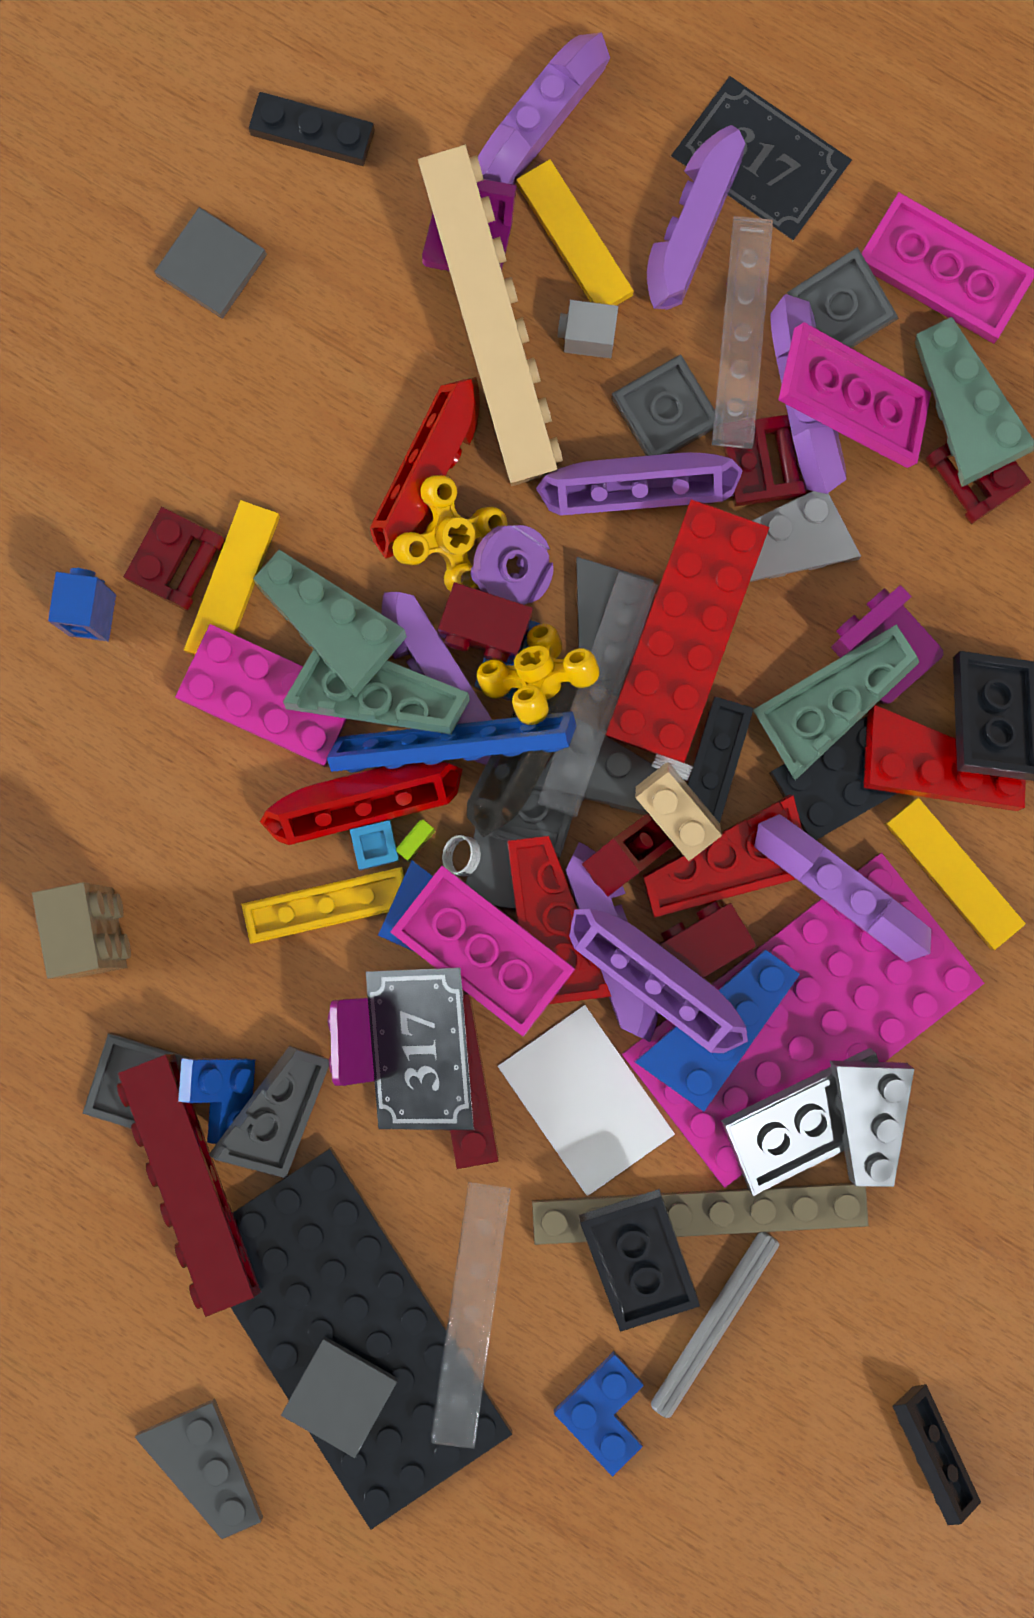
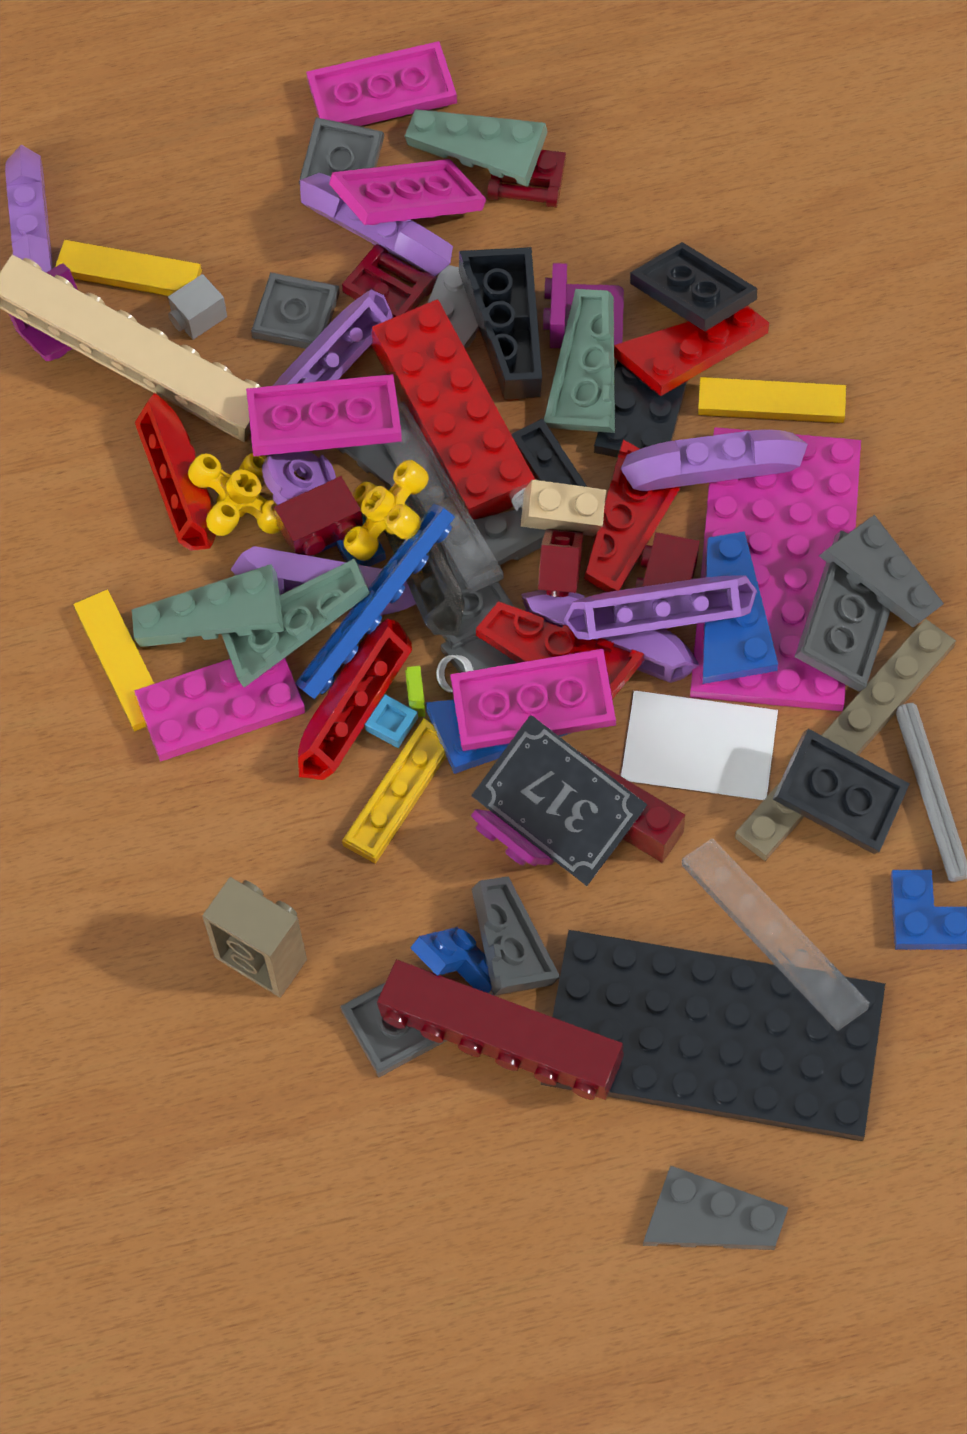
camera: 45 degrees left, 20 degrees down
blue brick [48,568,116,642] -> none
dark red plate [123,506,225,611] -> none
dark grey tile [281,1337,398,1458] -> none
medium lavender brick [647,125,745,310] -> none
black sticker [671,76,852,240] -> none
clear tile [712,216,773,449] -> none
none -> dark pink plate [246,374,402,456]
none -> black wedge [459,247,542,399]

